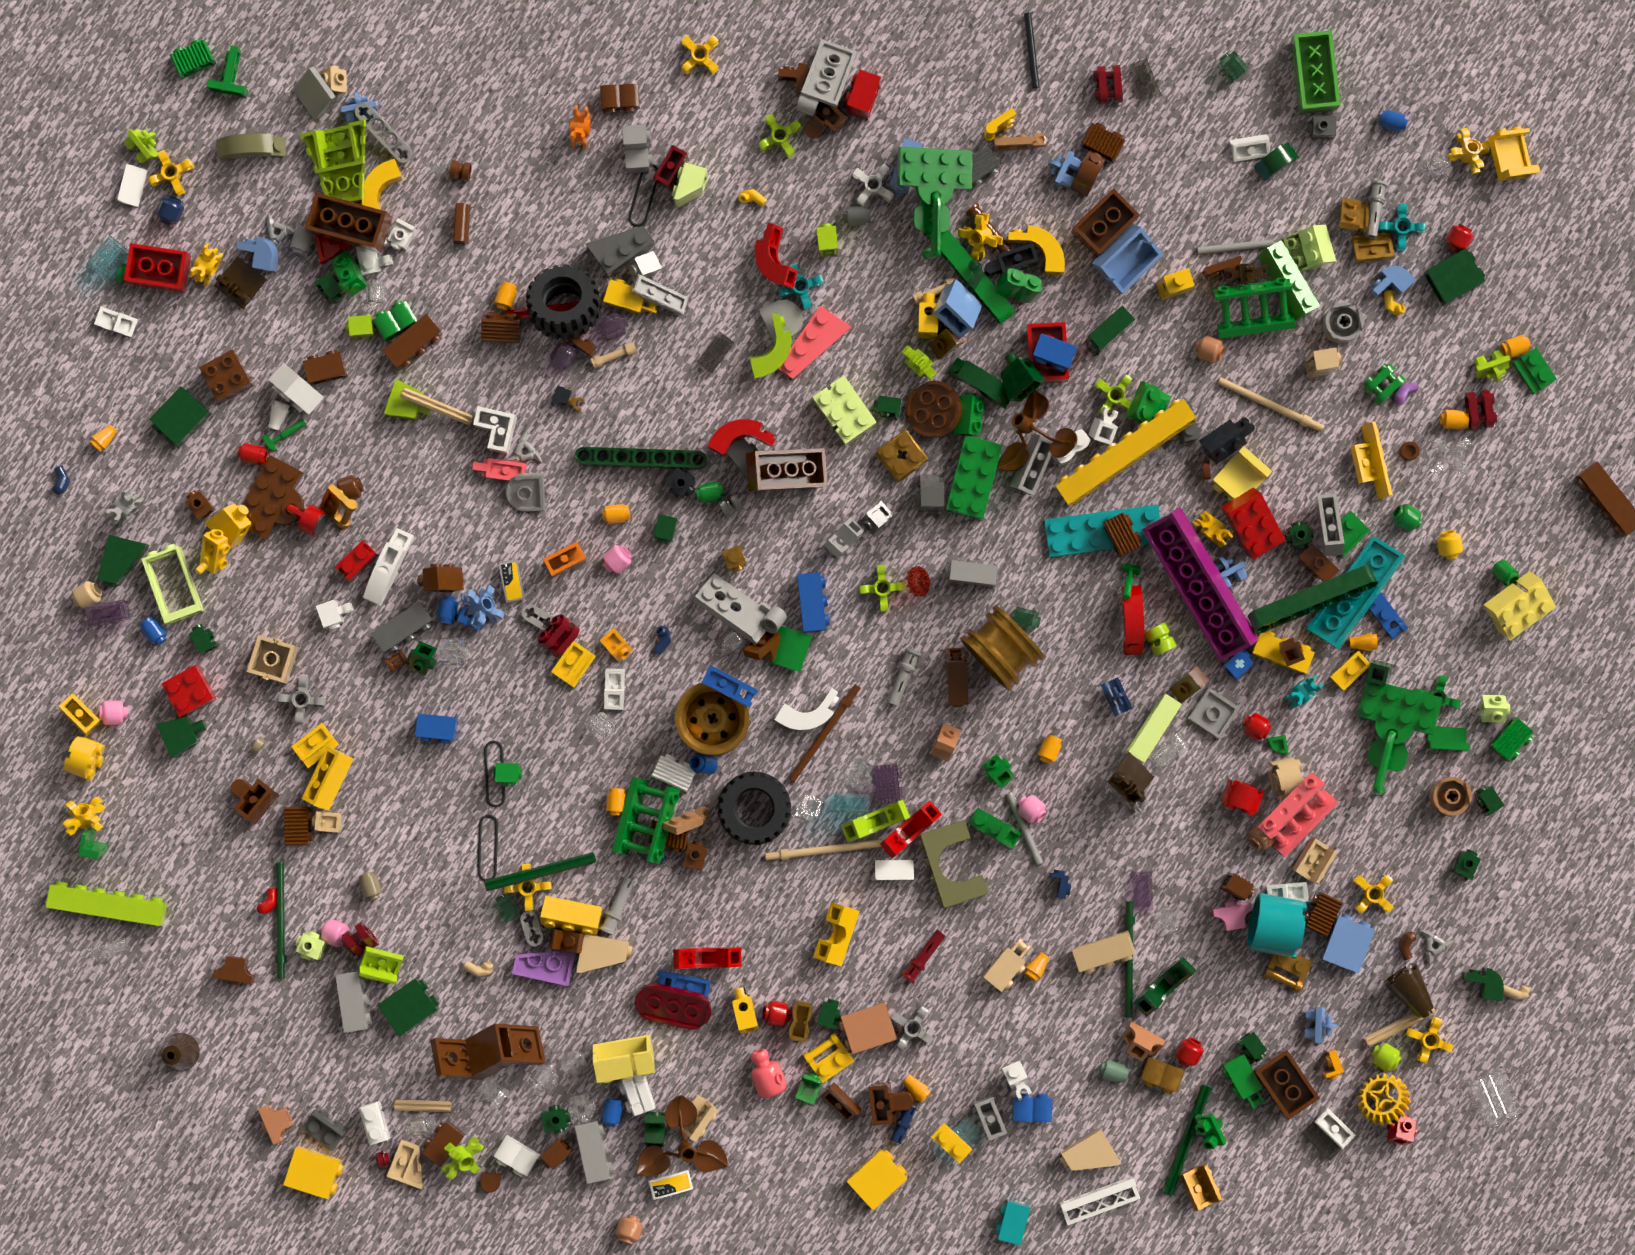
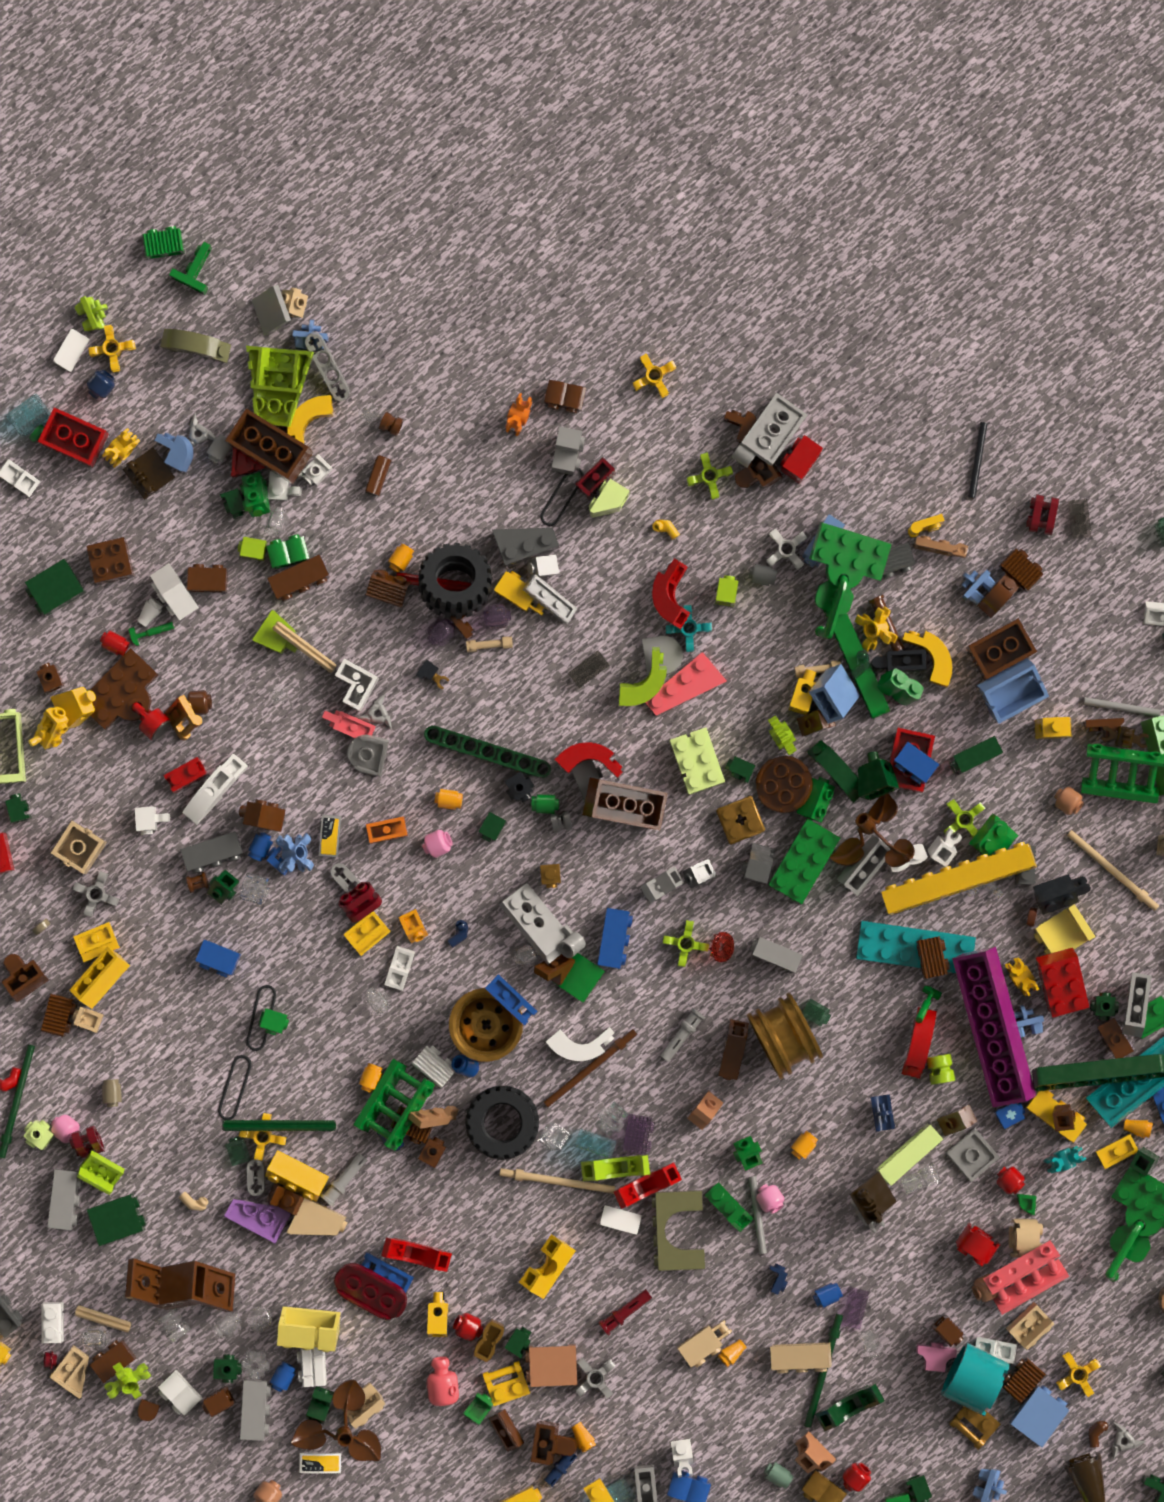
camera: 20 degrees right, 0 degrees up
none -> blue brick [813,1283,843,1308]

